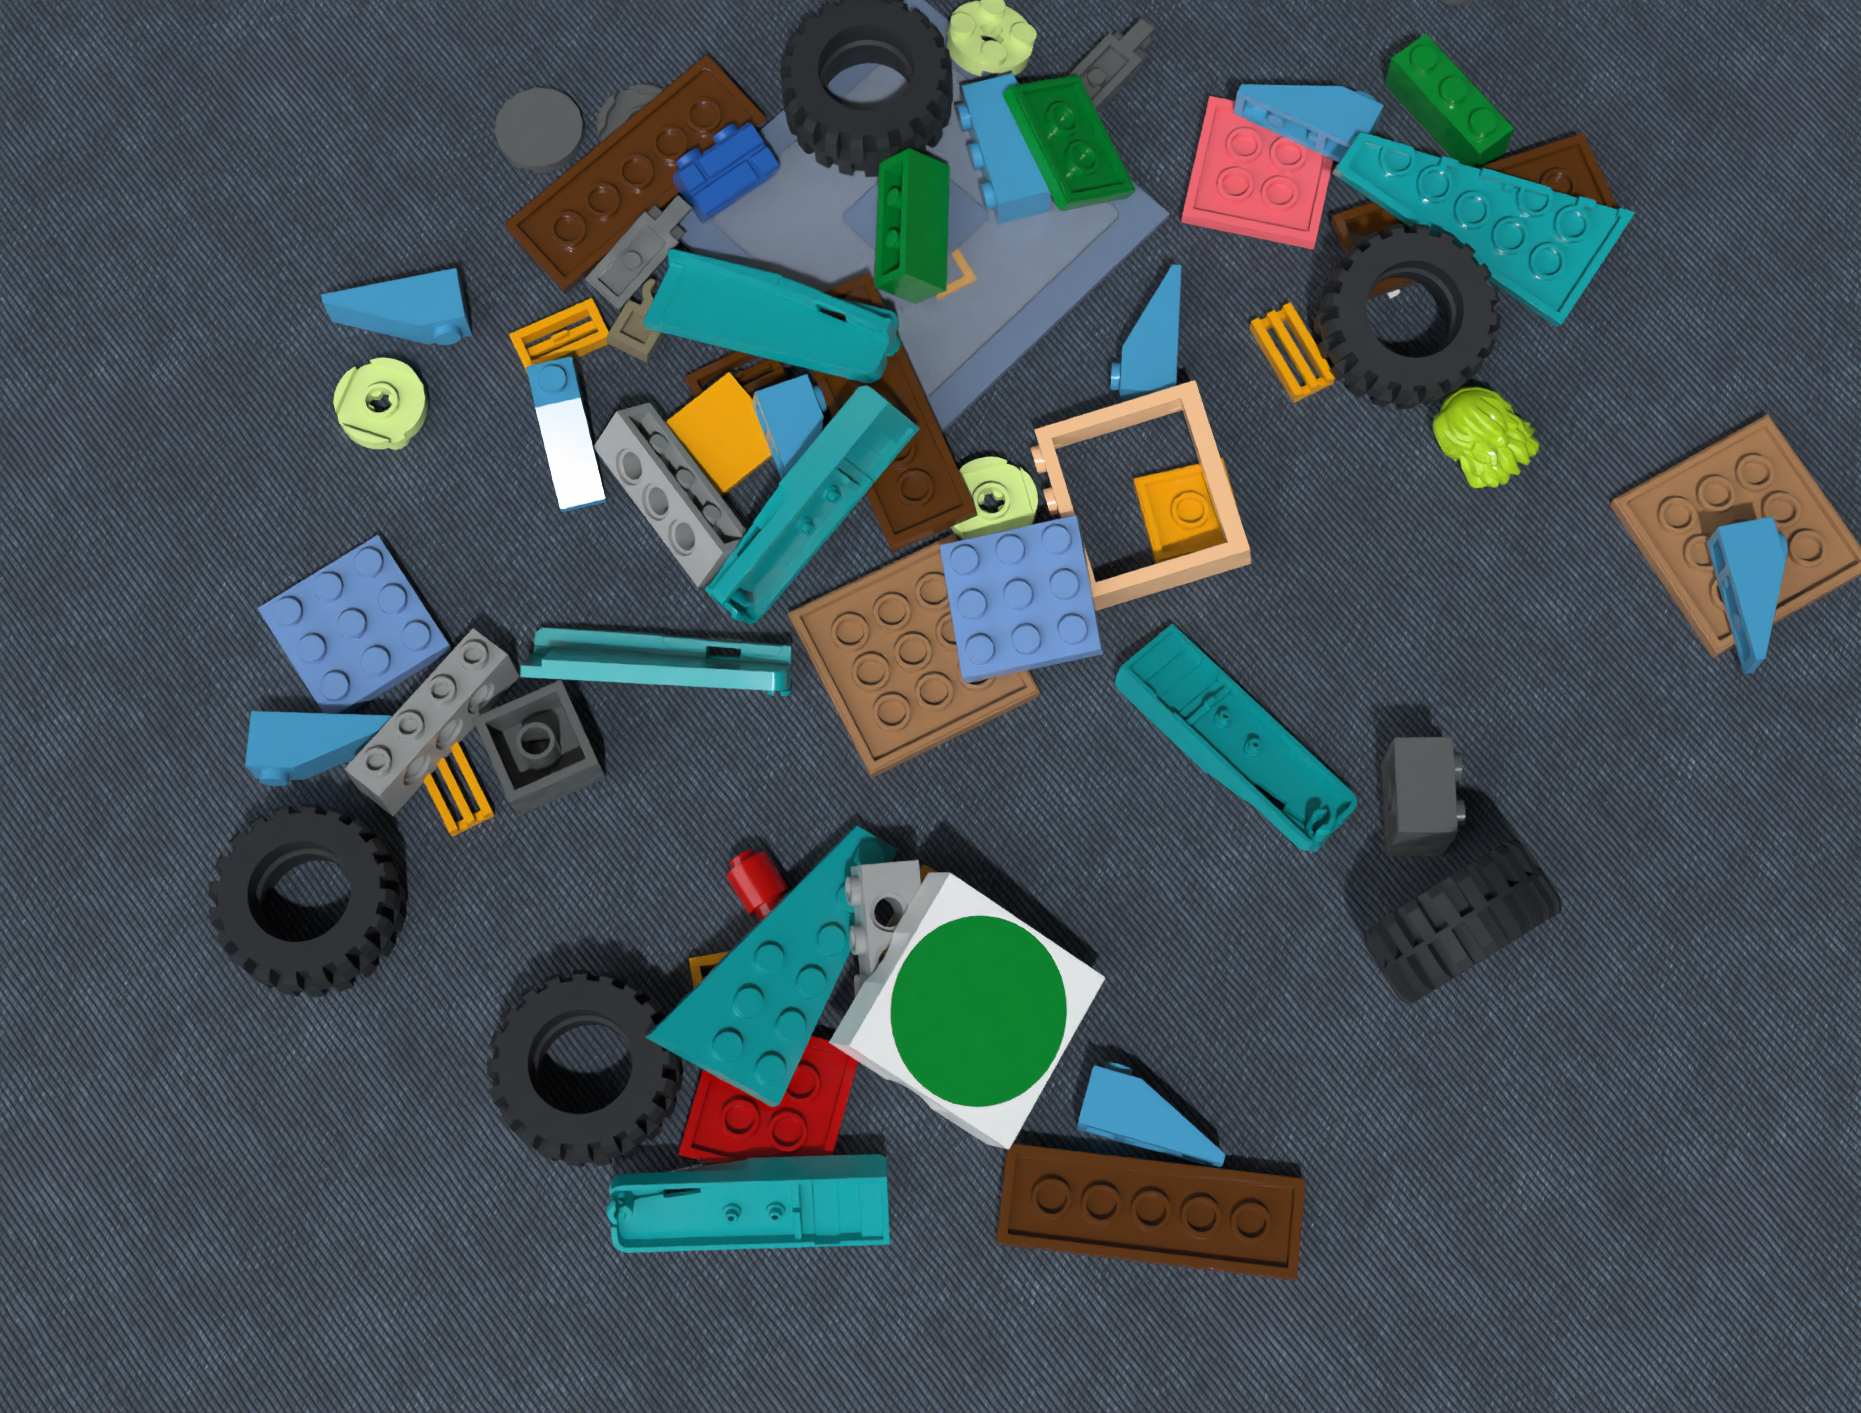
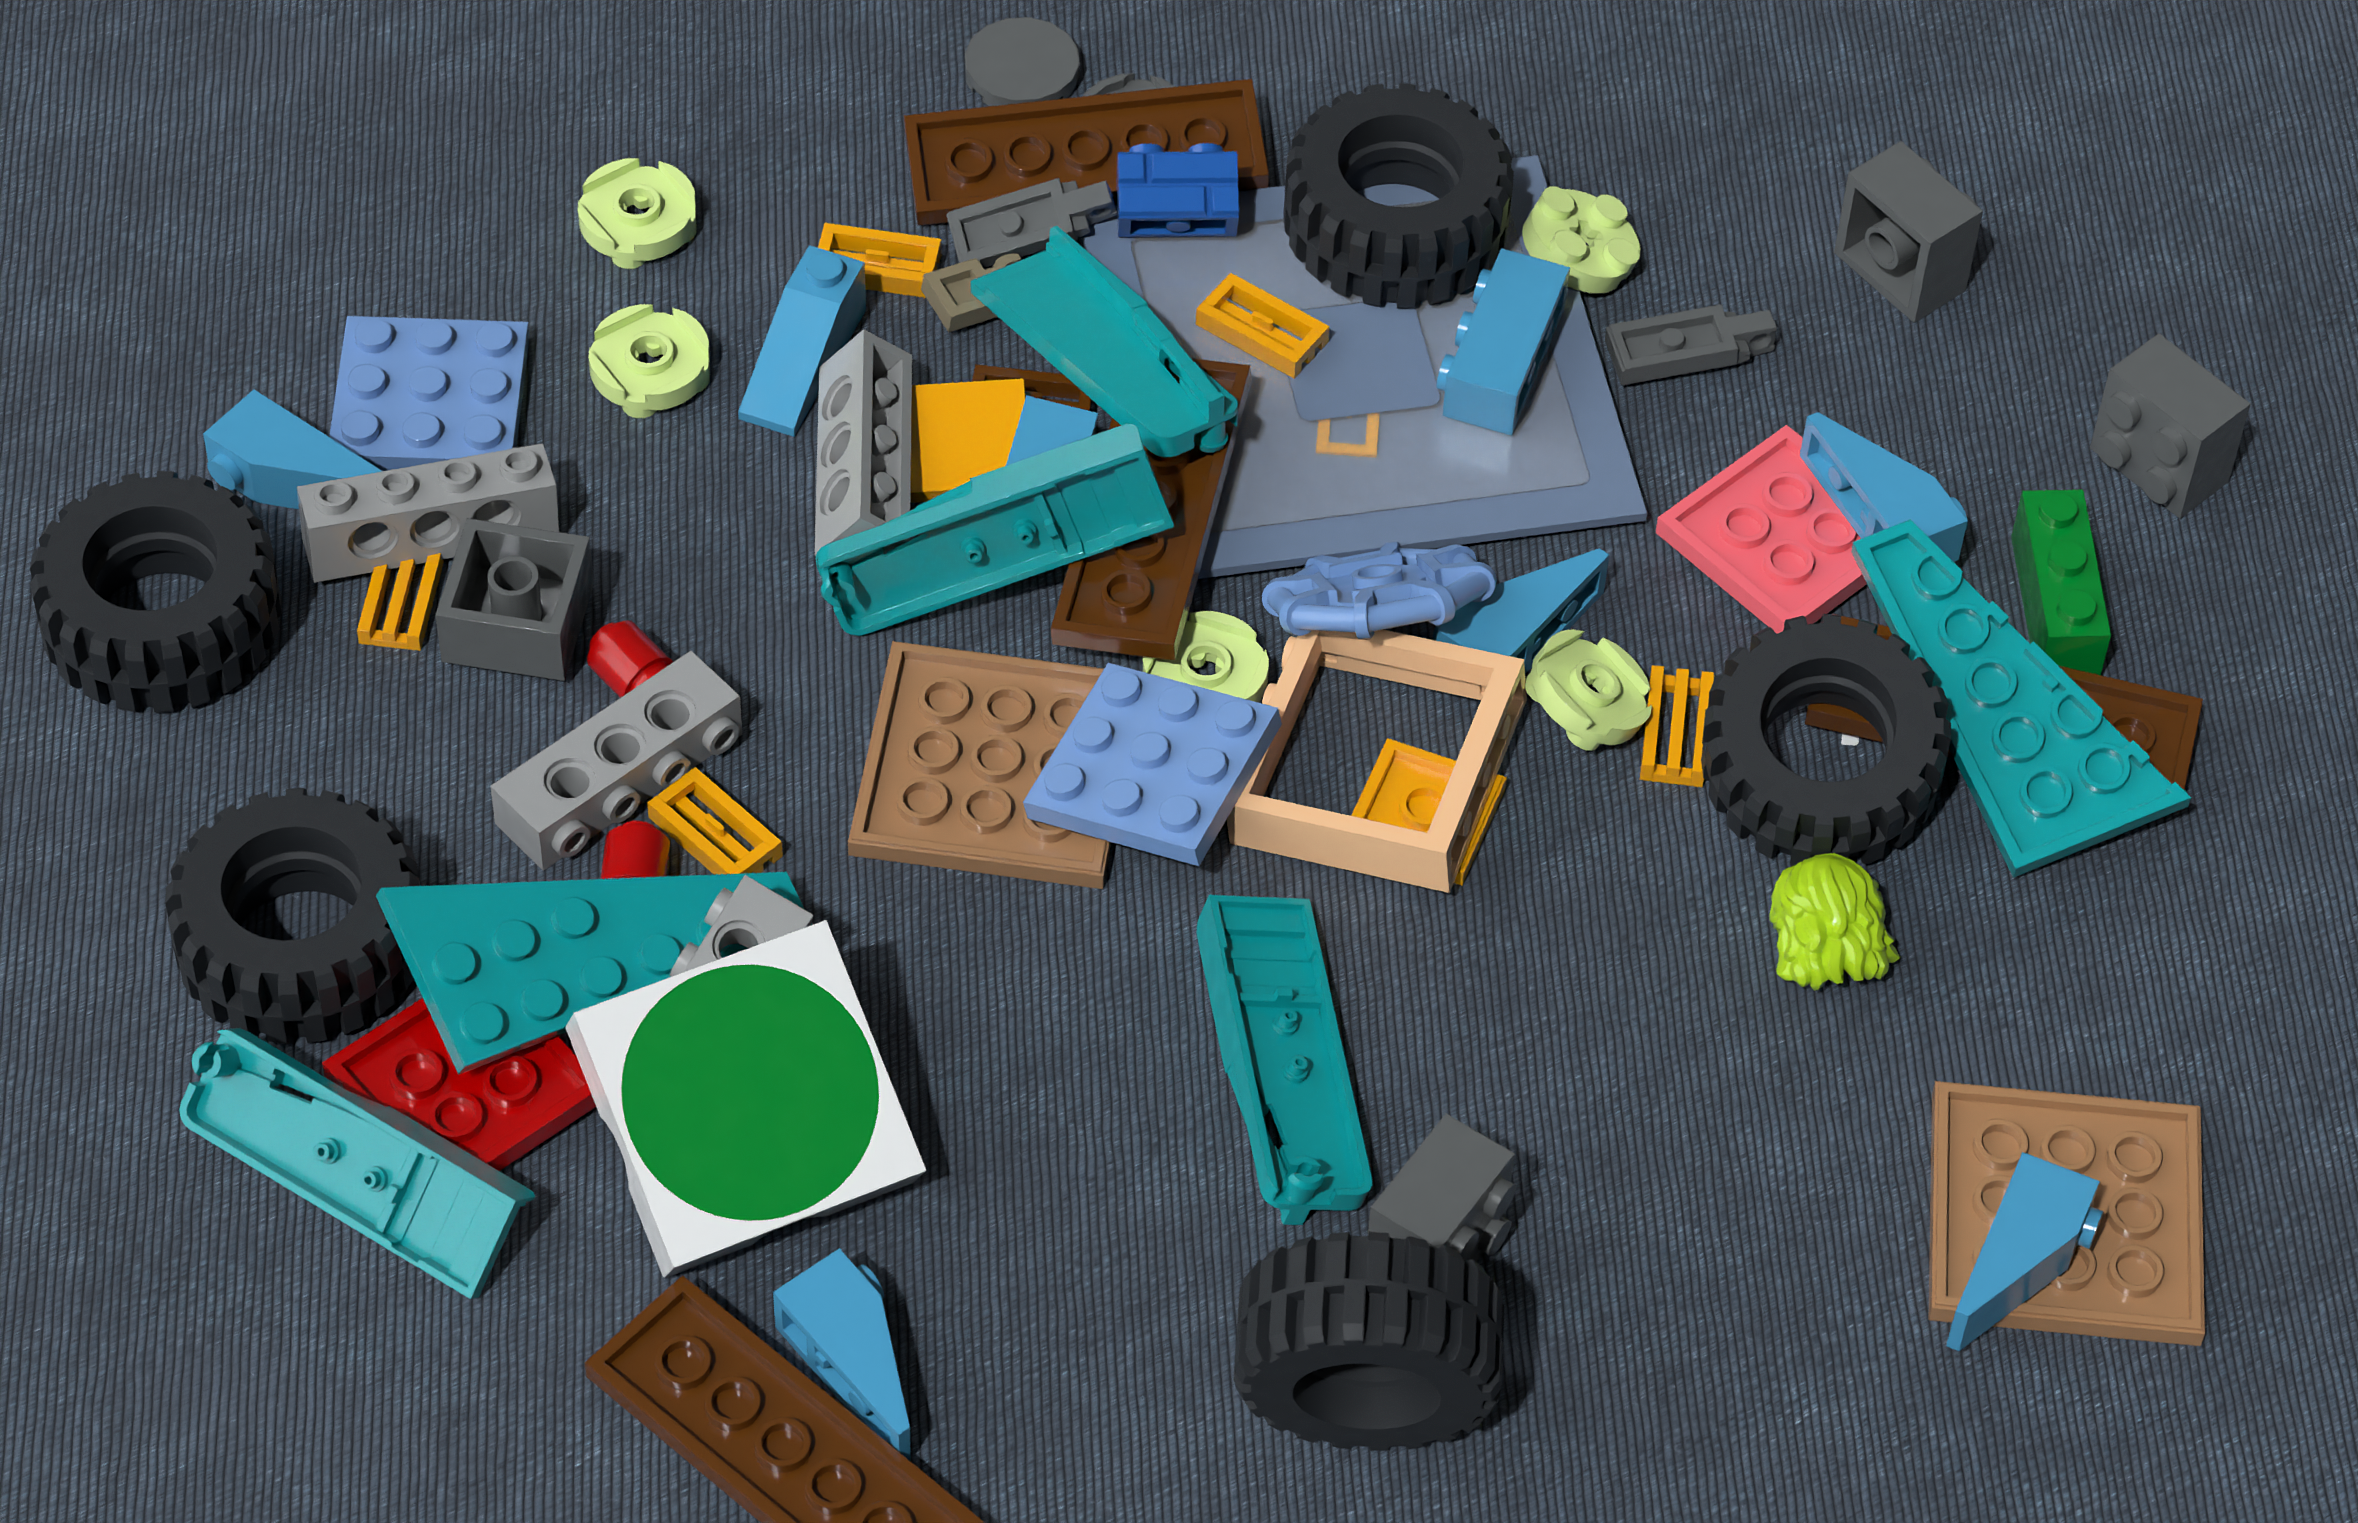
camera: 30 degrees right, 20 degrees down
dark azure slope [321,268,472,345] -> none
teal piece [520,627,792,696] -> none
green brick [875,148,950,304] -> none
green tile [1002,75,1136,212] -> none
none -> light grey brick [490,651,742,871]
none -> red brick [587,620,673,698]
none -> yellowish green plate [589,304,710,418]
none -> light orange tile [647,767,783,875]
none -> light orange tile [1195,273,1330,379]
none -> medium blue plate [1262,542,1497,639]
none -> yellowish green plate [1525,629,1652,751]

